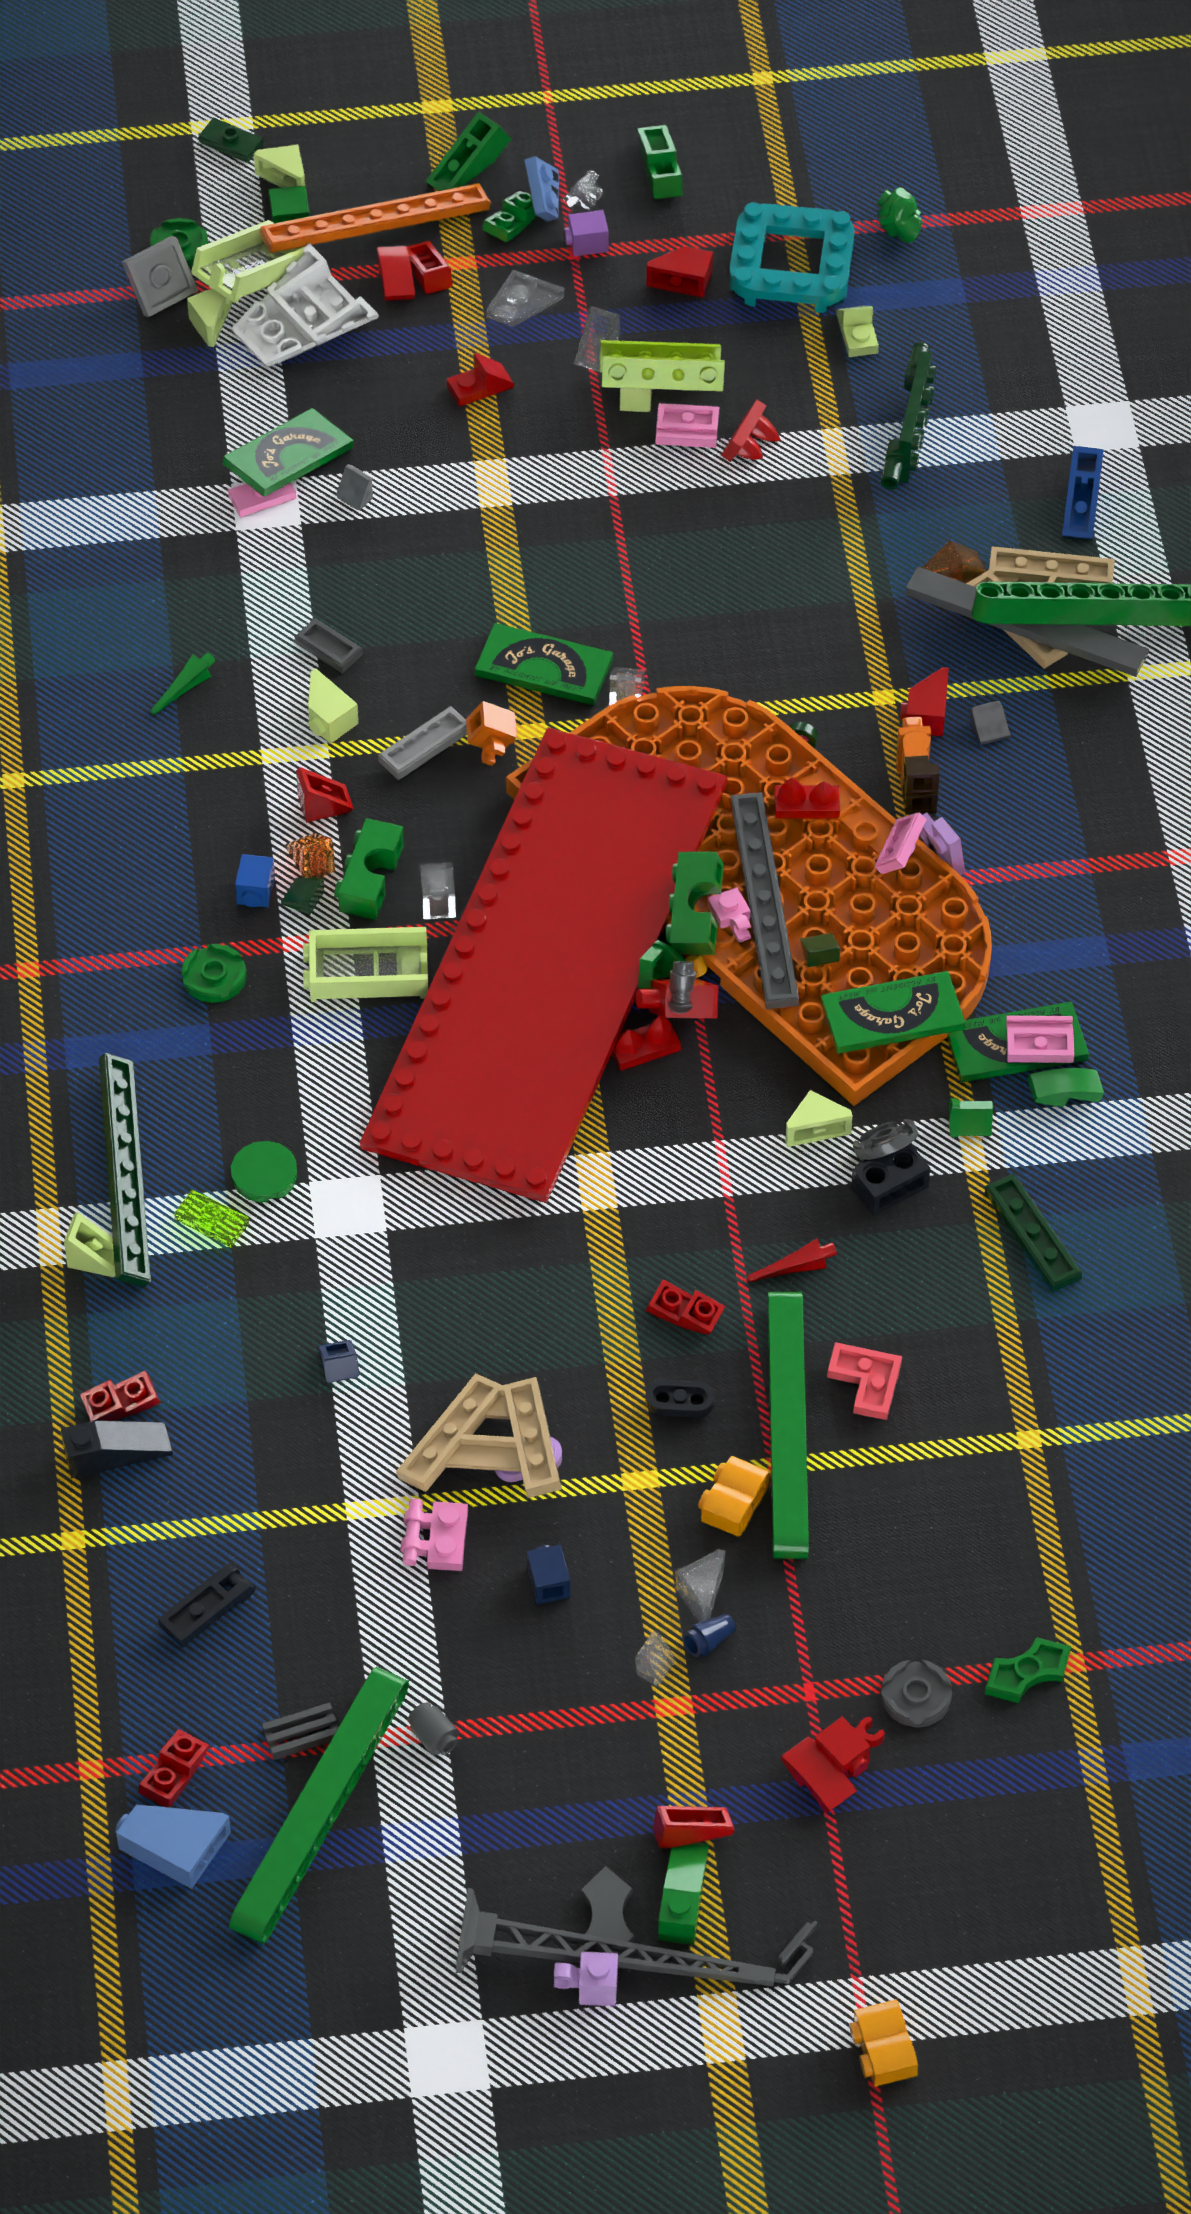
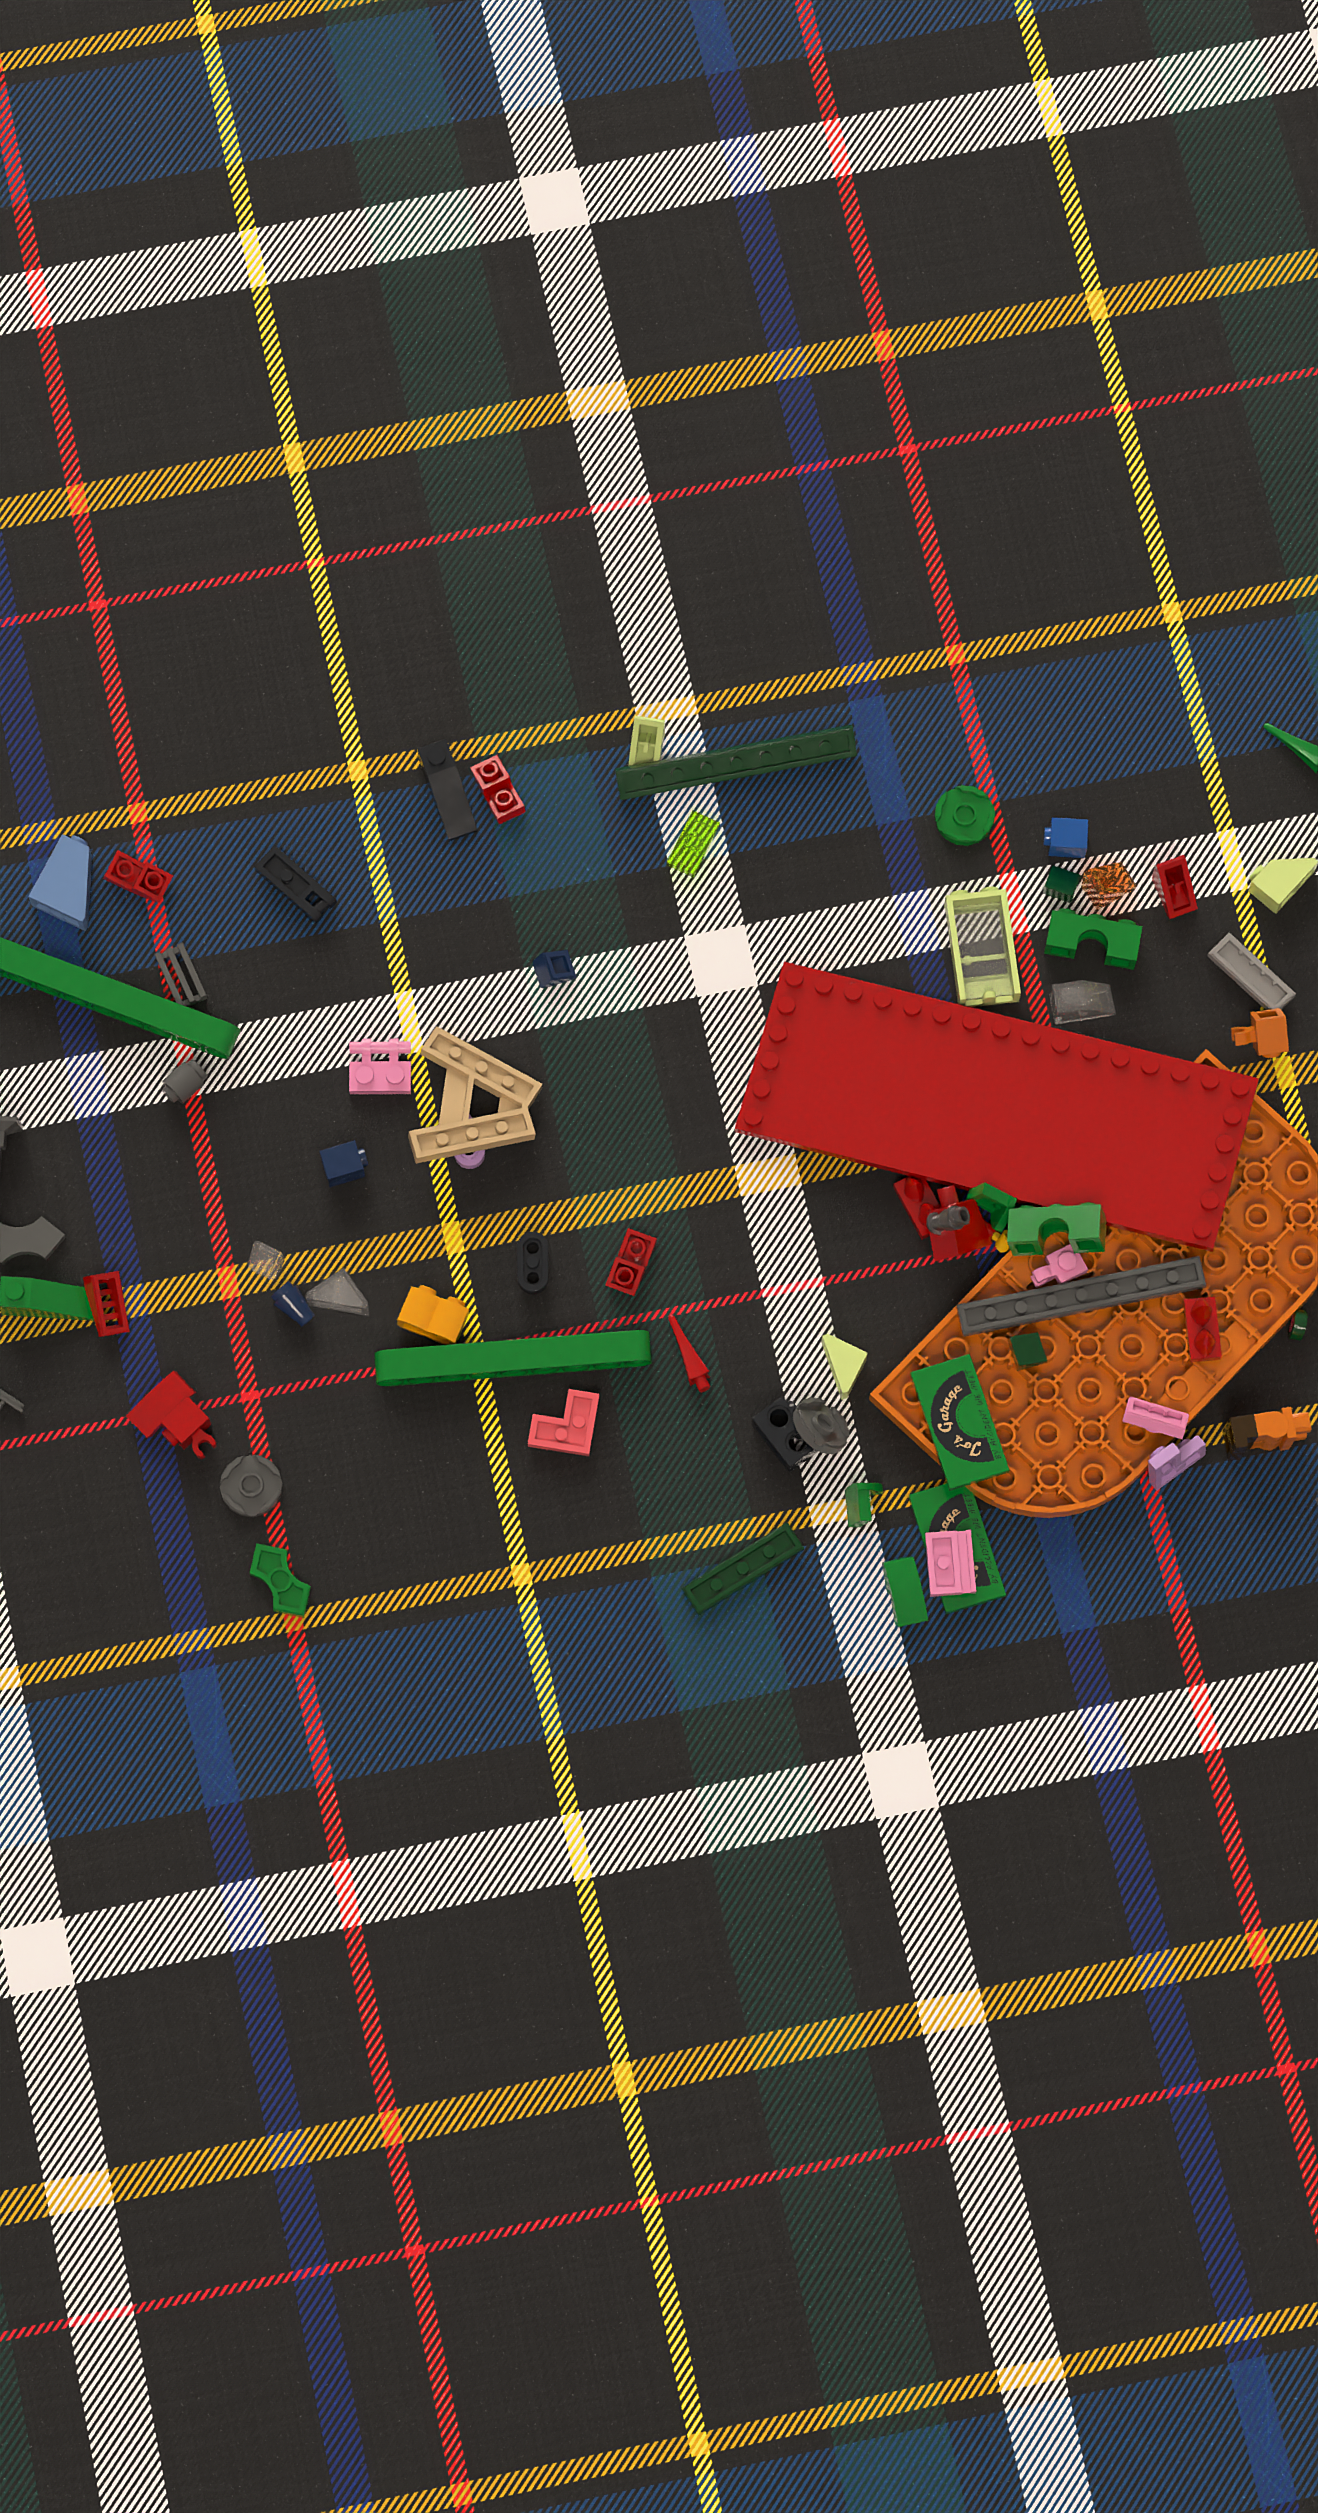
camera: 85 degrees right, 20 degrees up
green tile [231,1141,298,1203] -> none

